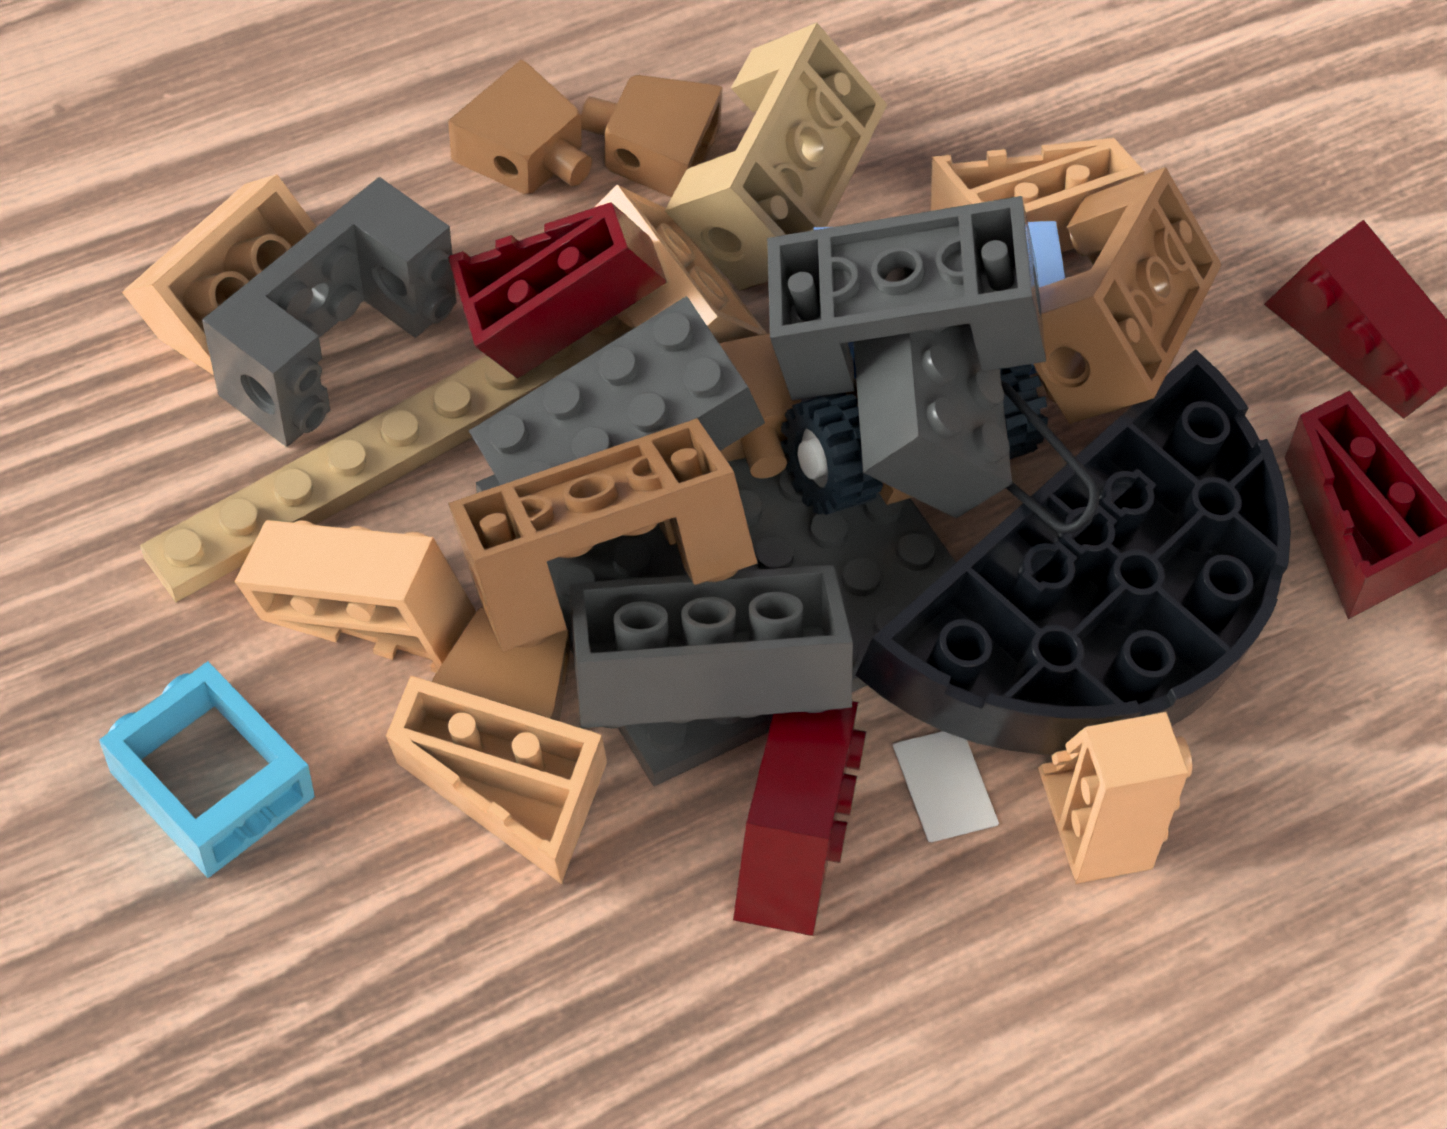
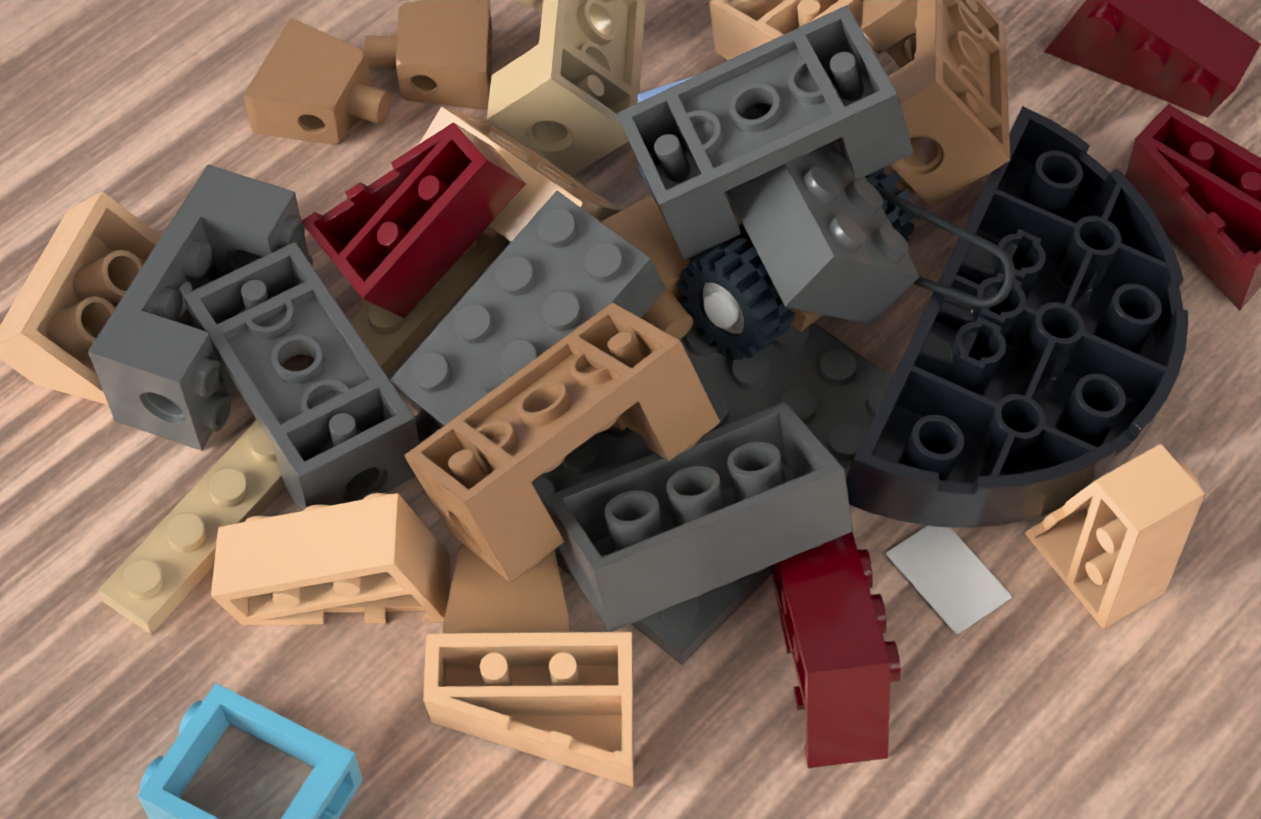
camera: 15 degrees left, 0 degrees up
none -> dark grey plate [183,242,419,511]

